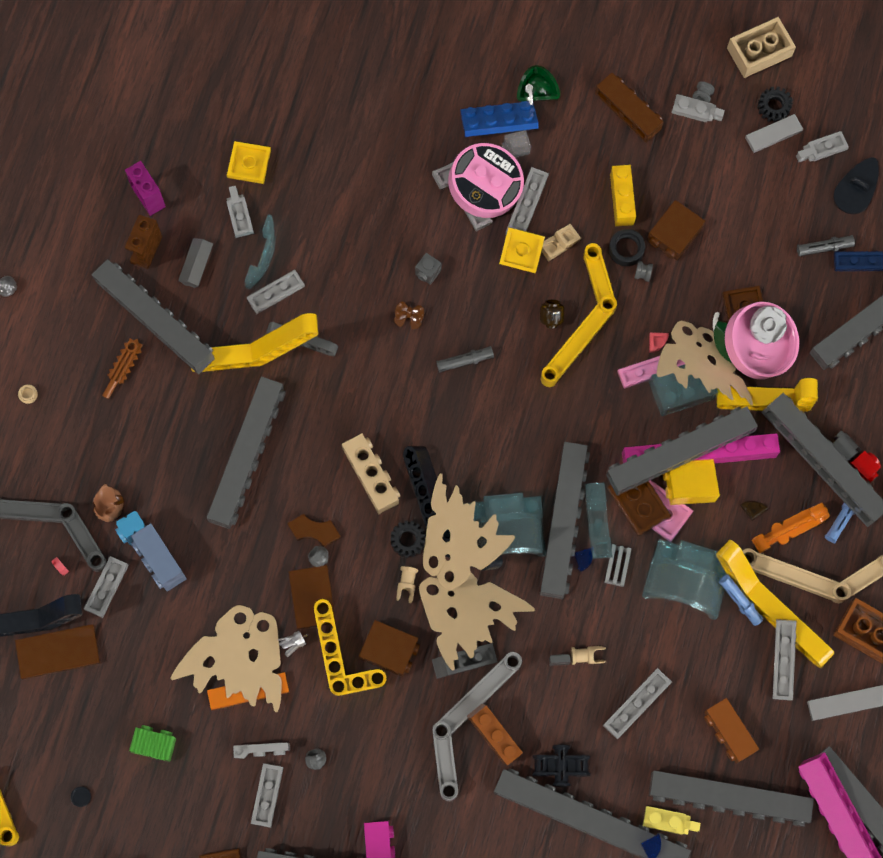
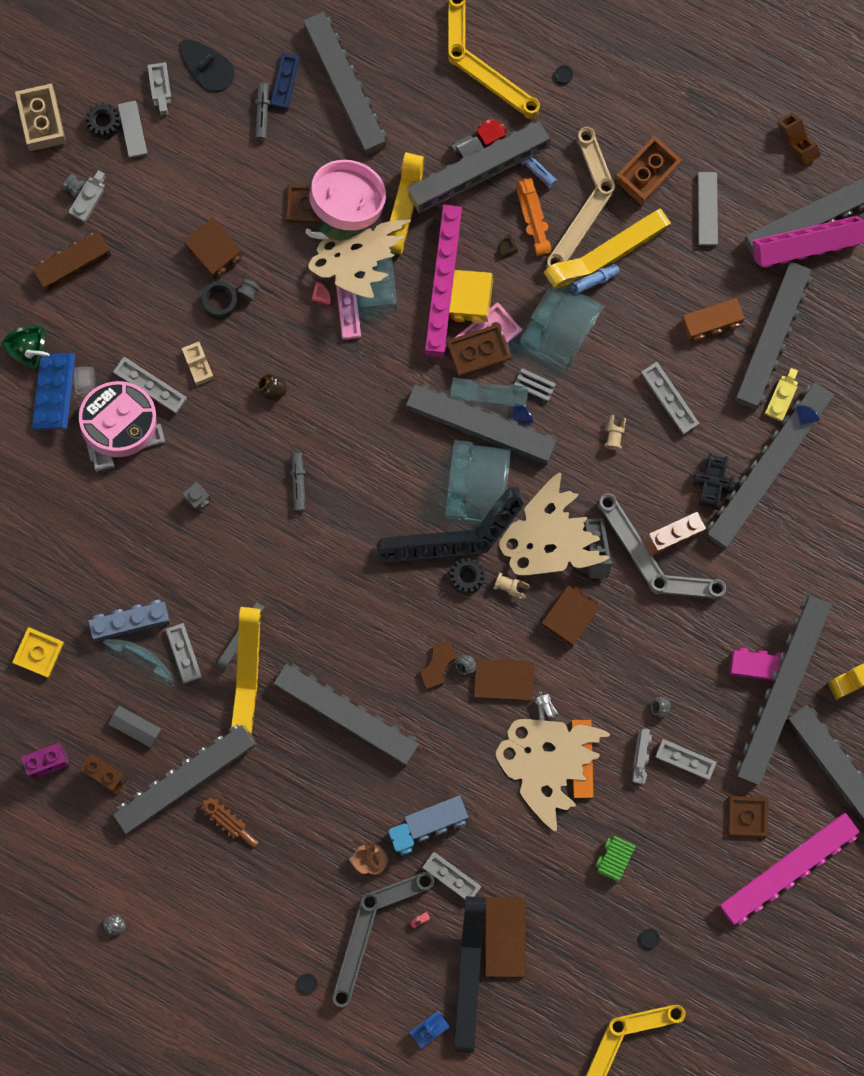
camera: 80 degrees left, 5 degrees up
tan plate [18,385,38,404] -> none
light grey hinge [226,186,254,238] -> none
yellow beam [314,599,386,696] -> none
tan brick [342,434,400,514] -> none
reddish brown piece [394,301,424,330] -> none
tan piece [423,473,515,590] -> none
yellow plate [499,227,545,273] -> none
yellow piece [541,243,617,387] -> none
dark grey tile [549,654,570,666] -> none
dark grey brick [606,407,758,495] -> none
yellow brick [610,165,636,226] -> none
tile [750,306,787,344] -> none
light grey tile [773,619,797,700] -> none
none -> sand blue brick [88,600,170,642]

